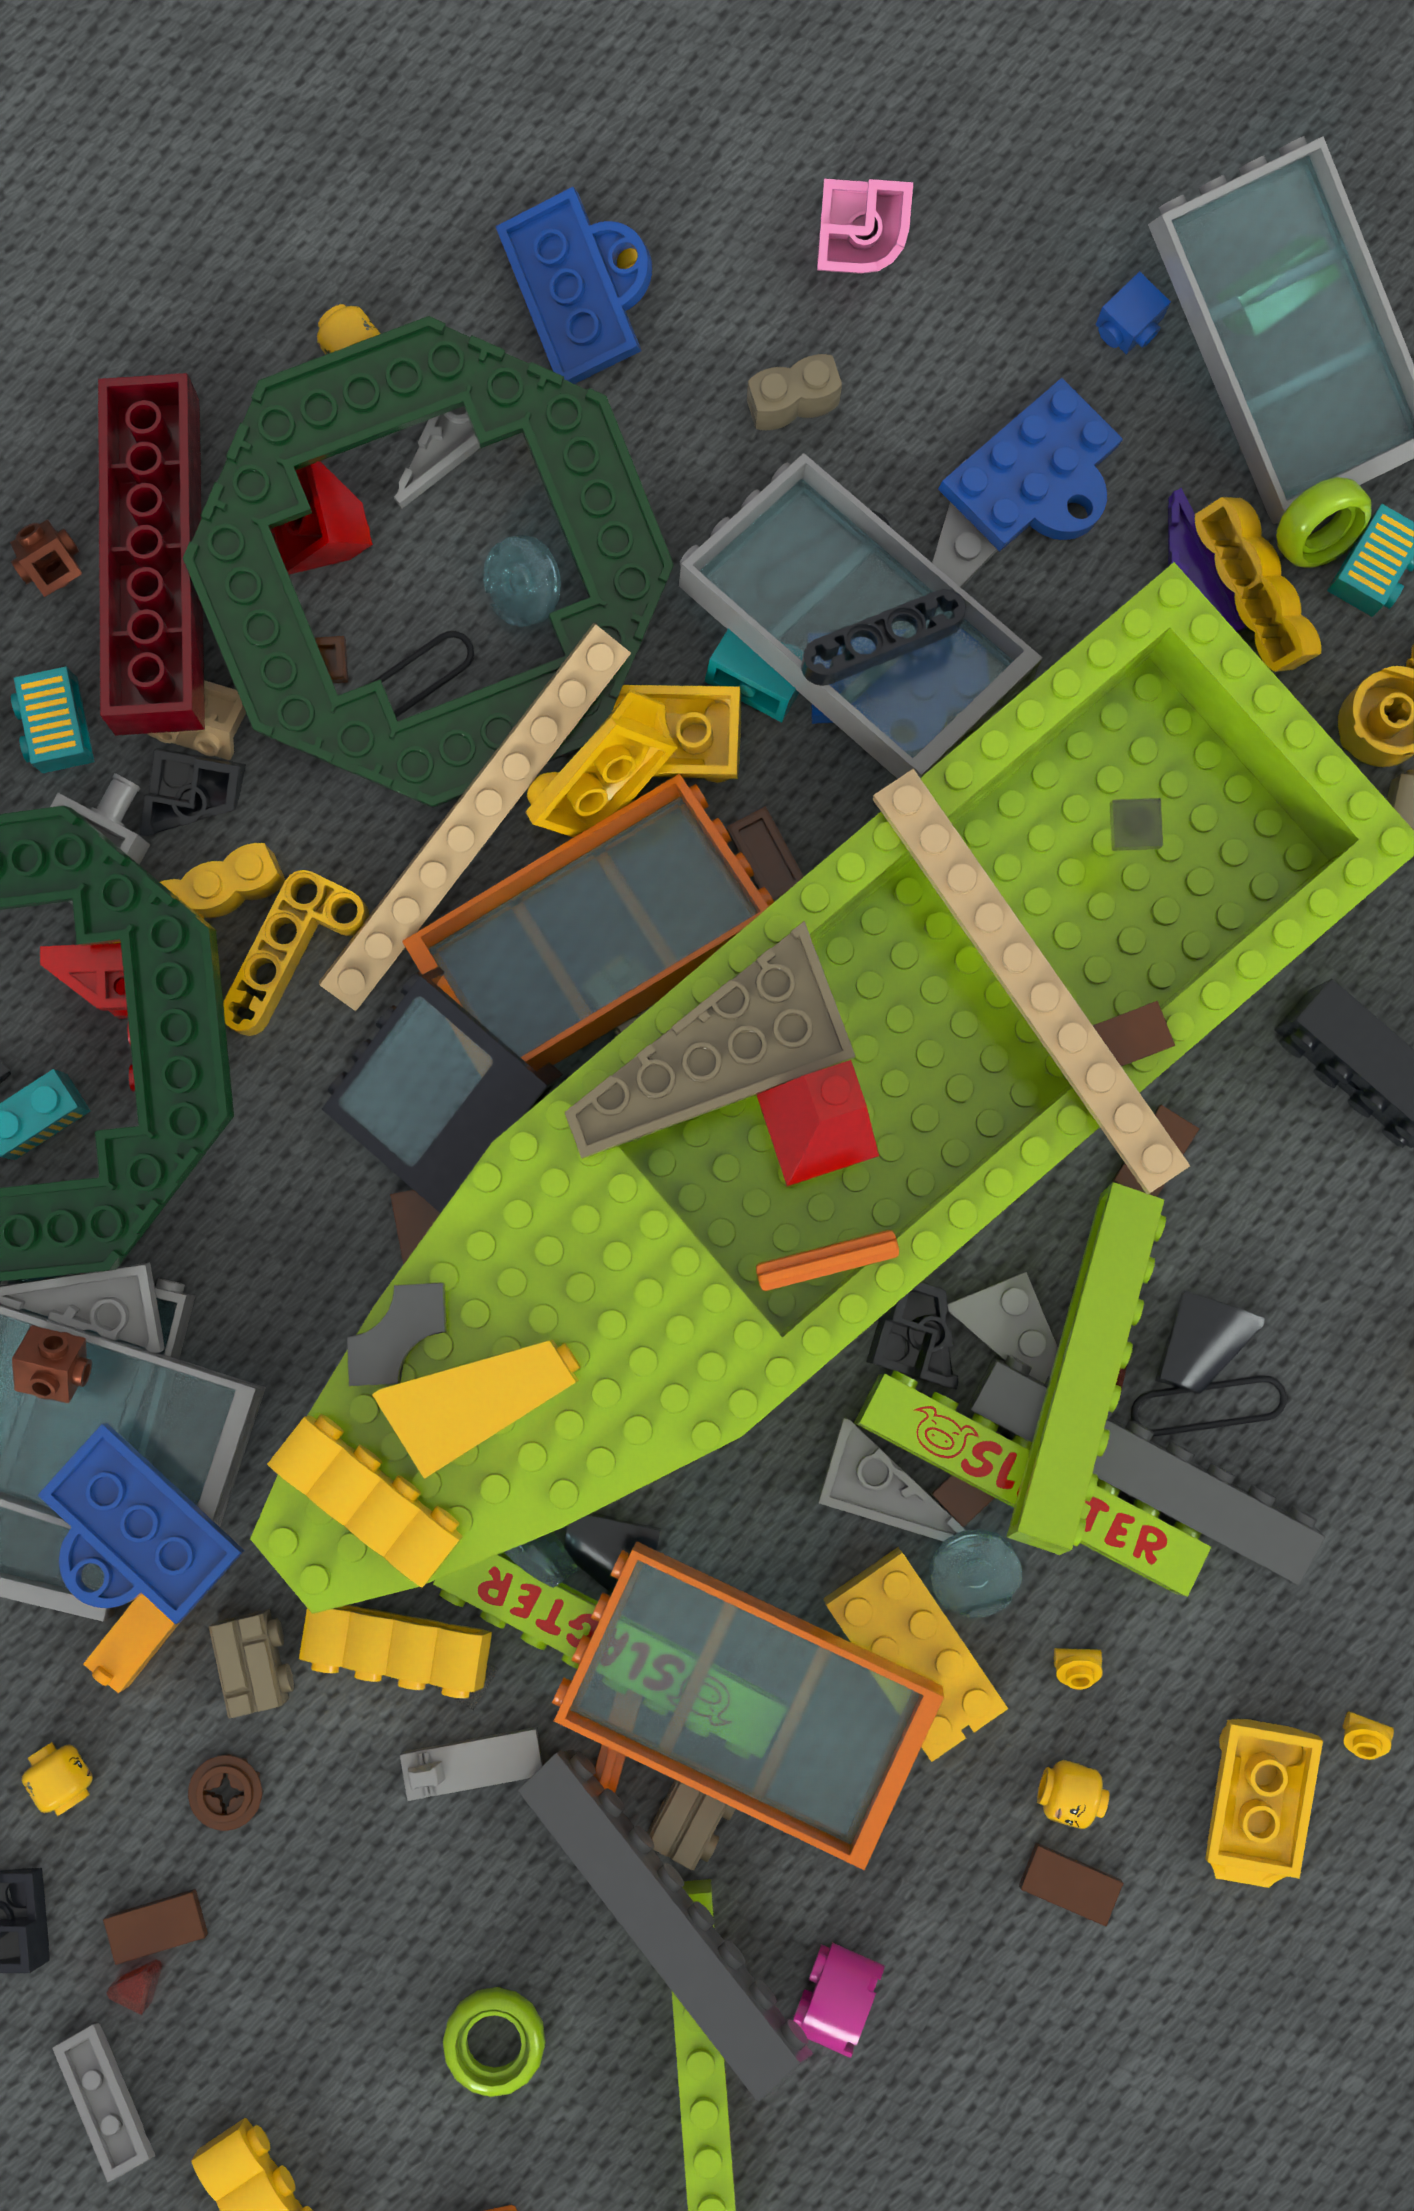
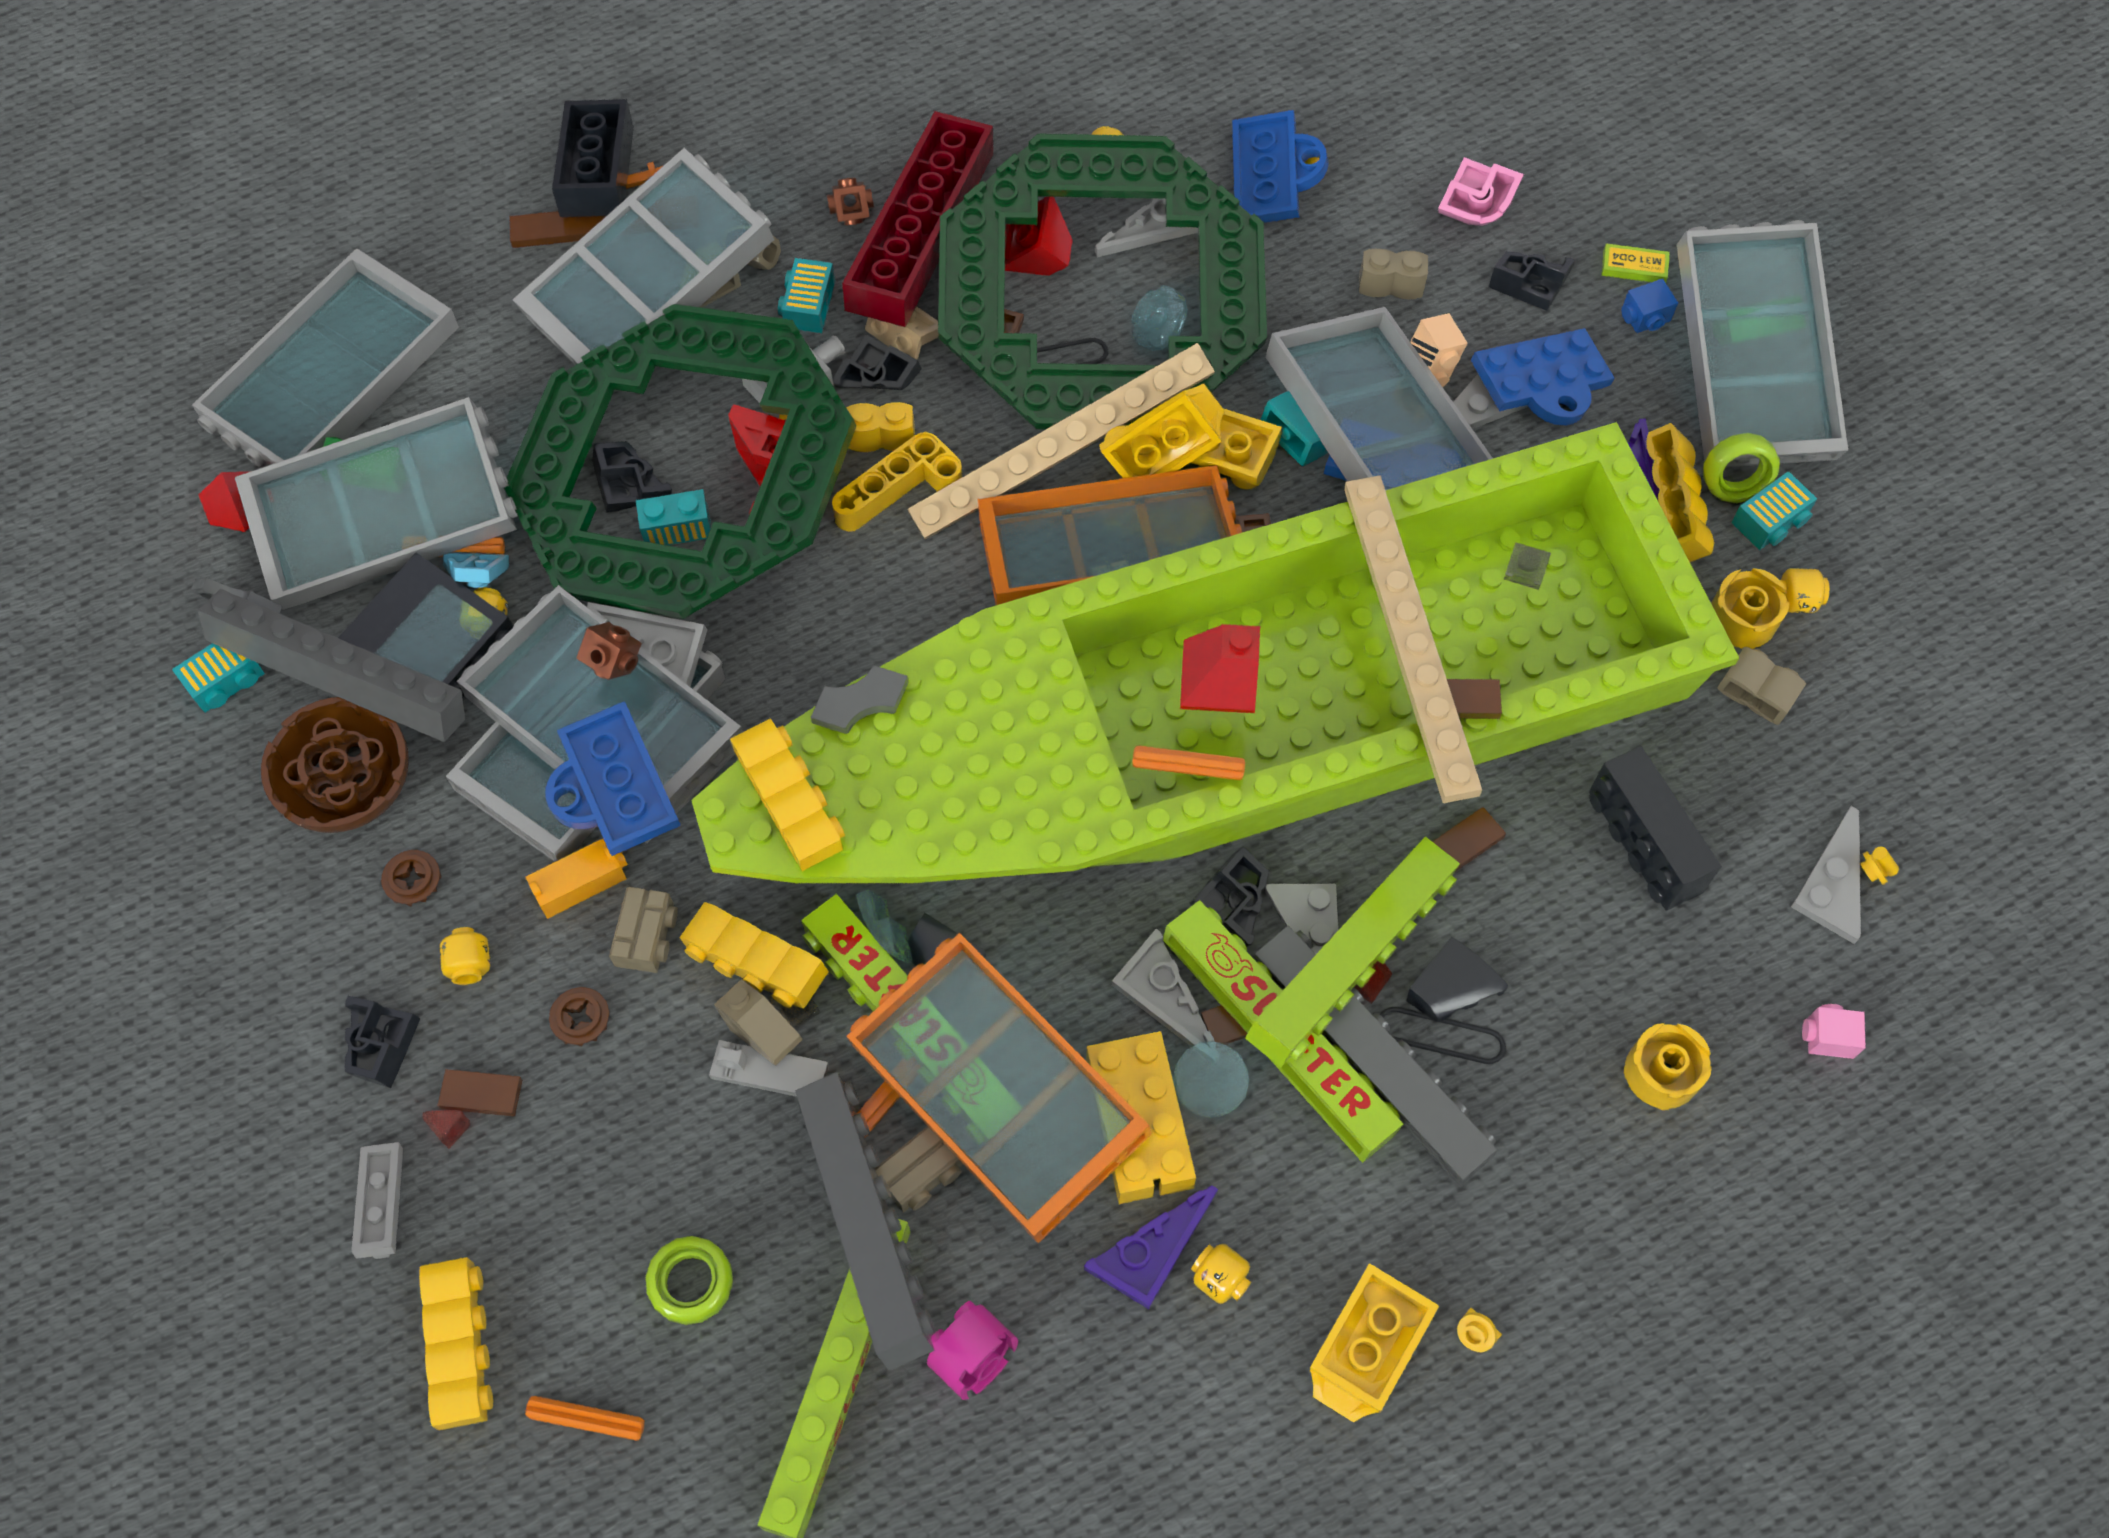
camera: 25 degrees right, 20 degrees down
panel [322,966,563,1213] -> none
yellow slope [372,1339,580,1479] -> none
dark tan wing [565,921,856,1159] -> none
black beam [801,589,966,686] -> none
reddish brown tile [1019,1843,1124,1926] -> none
yellow plate [1054,1648,1103,1690] -> none
none -> dark tan slope [714,979,803,1066]
none -> dark purple wing [1084,1185,1218,1309]
none -> light nougat brick [1411,313,1468,387]
none -> black slope [1489,251,1575,311]
none -> tile [1601,244,1670,283]

